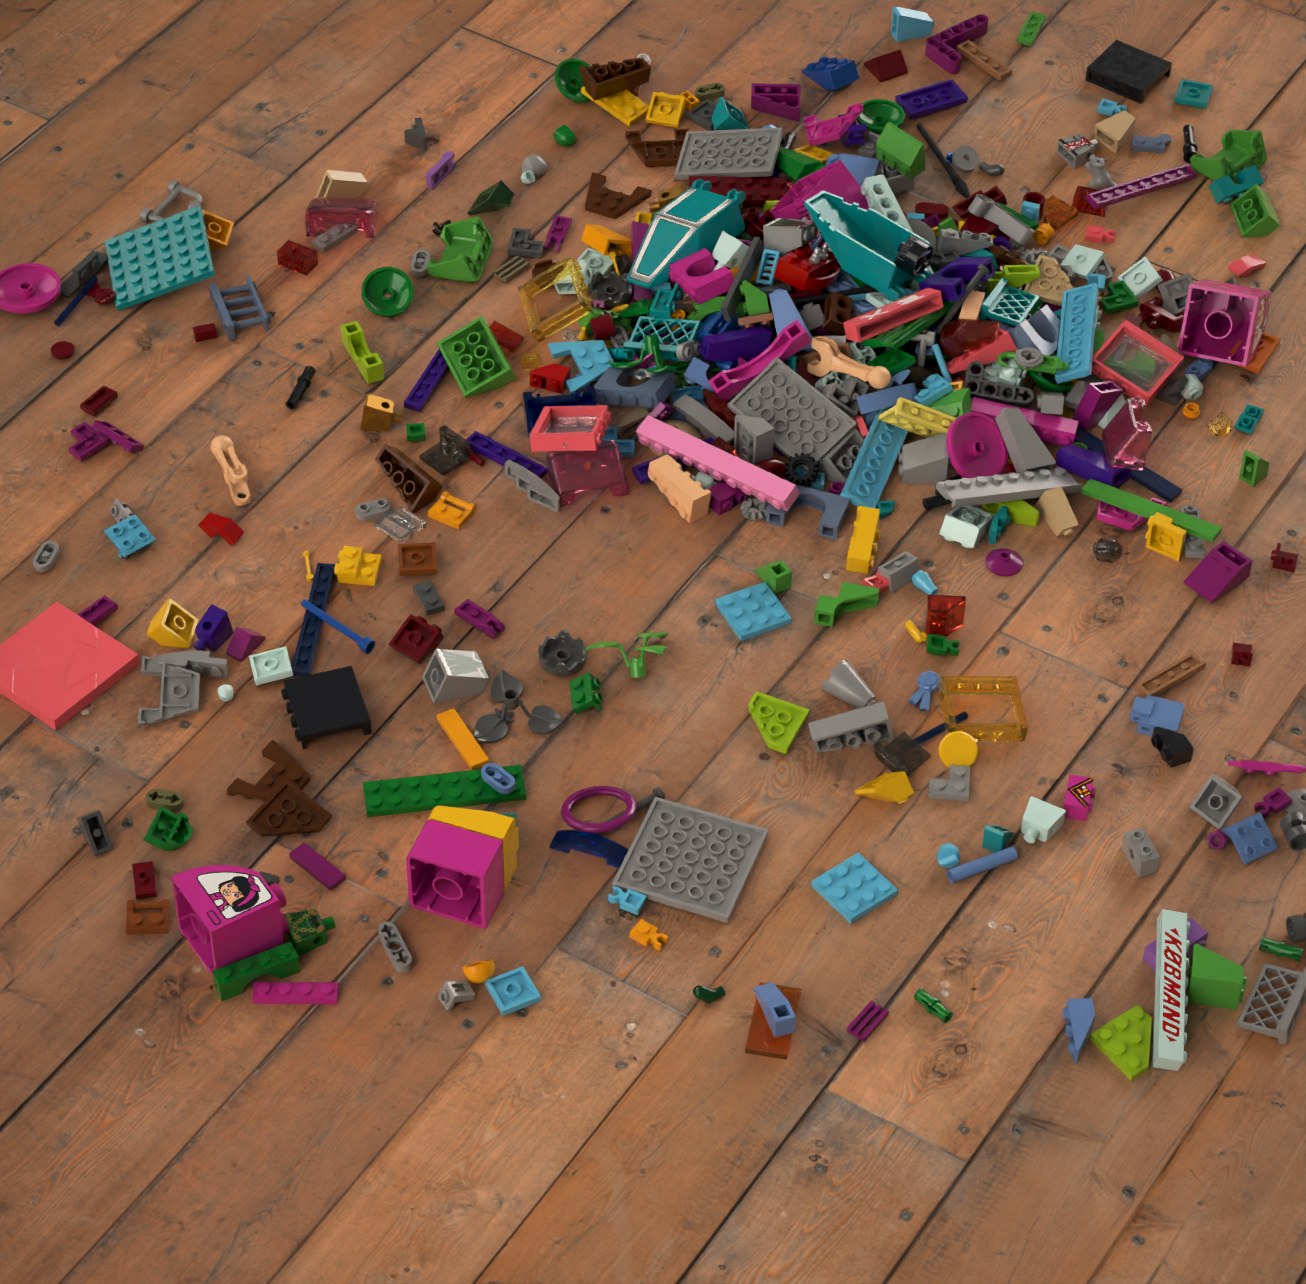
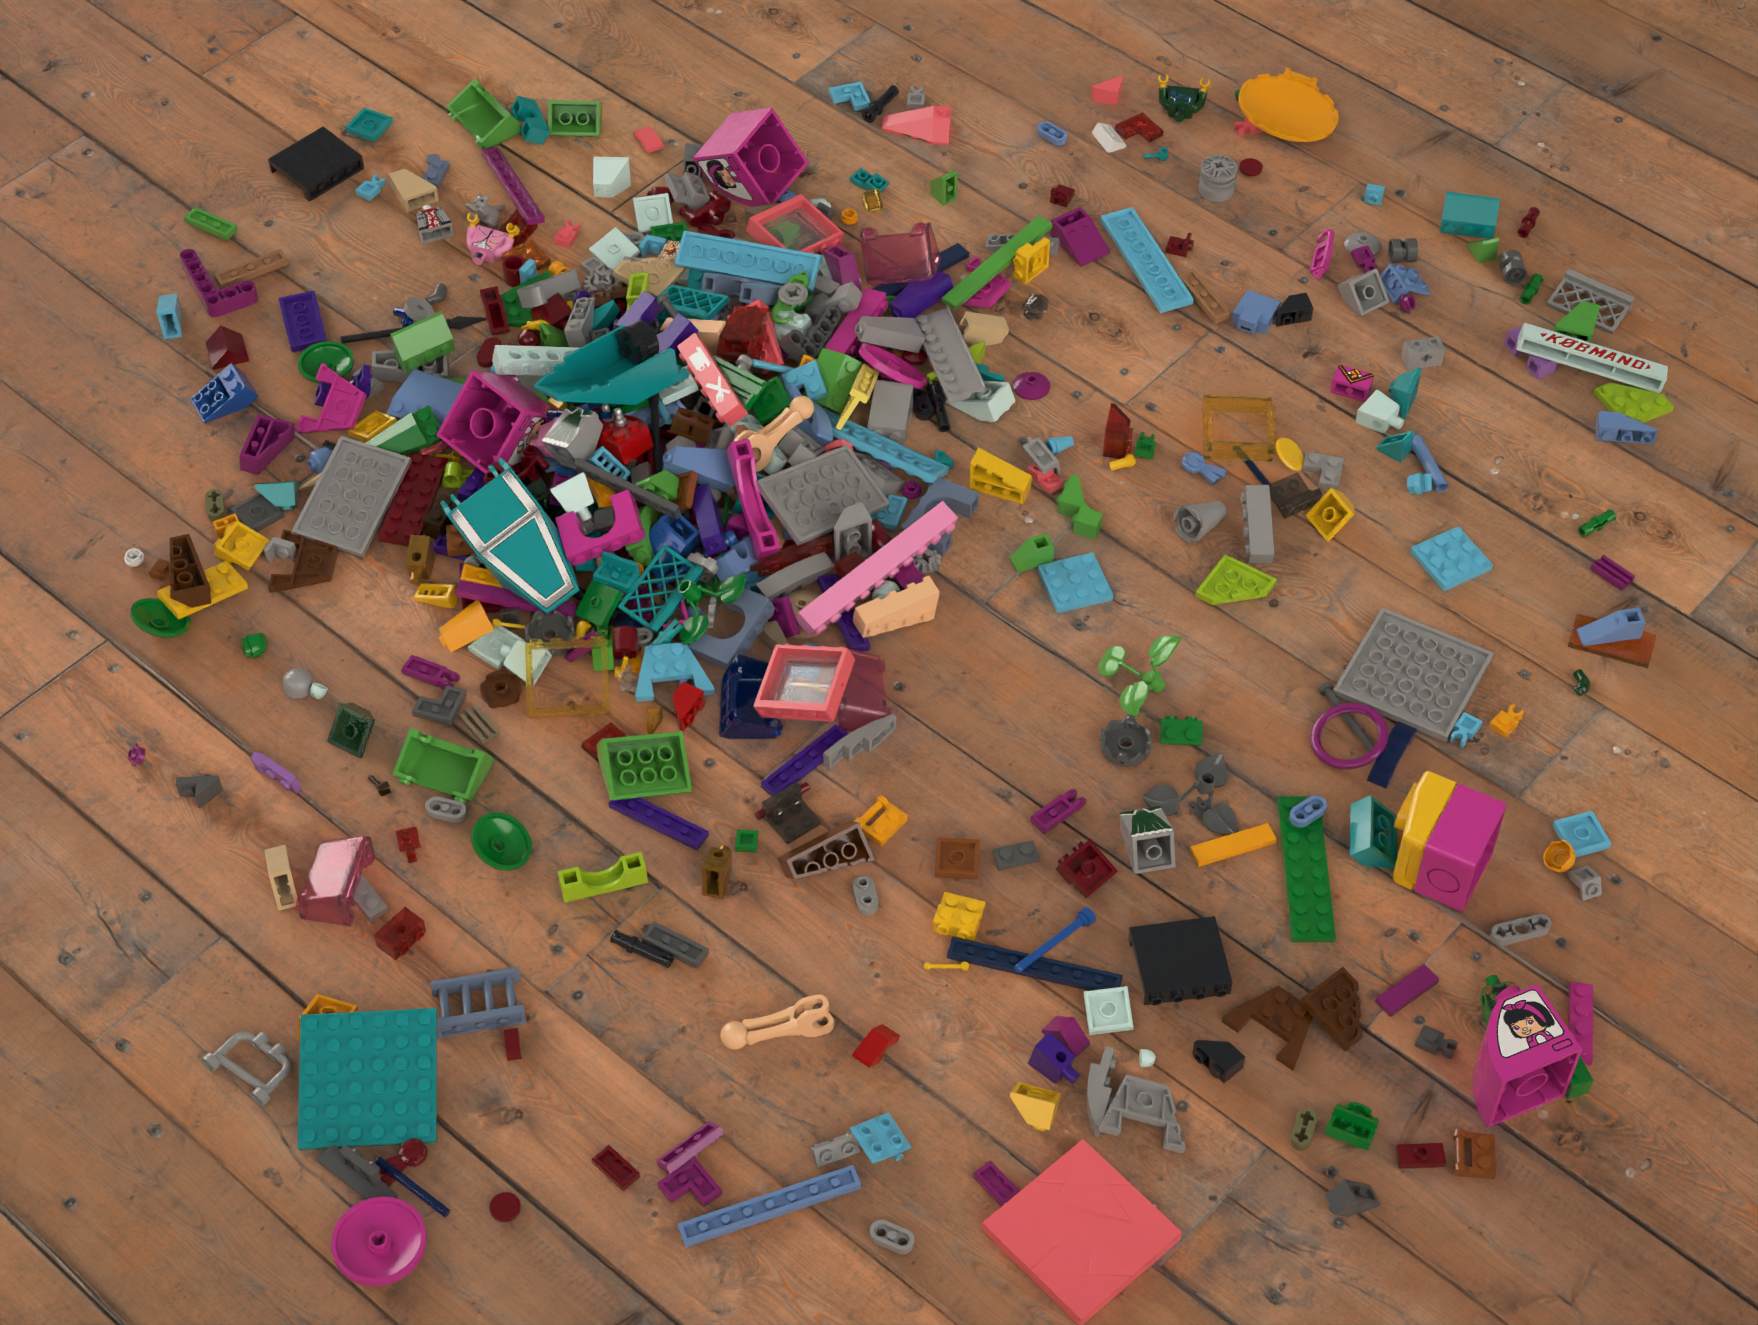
camera: 80 degrees left, 5 degrees up
clear slope [373,505,427,543] -> none
reddish brown wing [585,172,651,219] -> none
black tyre [785,452,819,487] -> none
black pin [1183,124,1198,164] -> none
none -> magenta plate [128,743,145,767]
none -> light grey bracket [264,537,297,563]
none -> clear red plate [396,826,421,863]
none -> bright pink torso [466,213,520,265]
none -> light aqua slope [593,157,631,198]
none -> dark grey plate [642,921,709,969]
none -> medium blue plate [677,1165,861,1248]
none -> medium azure plate [1100,207,1194,314]
none -> black slope [1192,1040,1245,1083]
none -> teal slope [1388,368,1422,420]

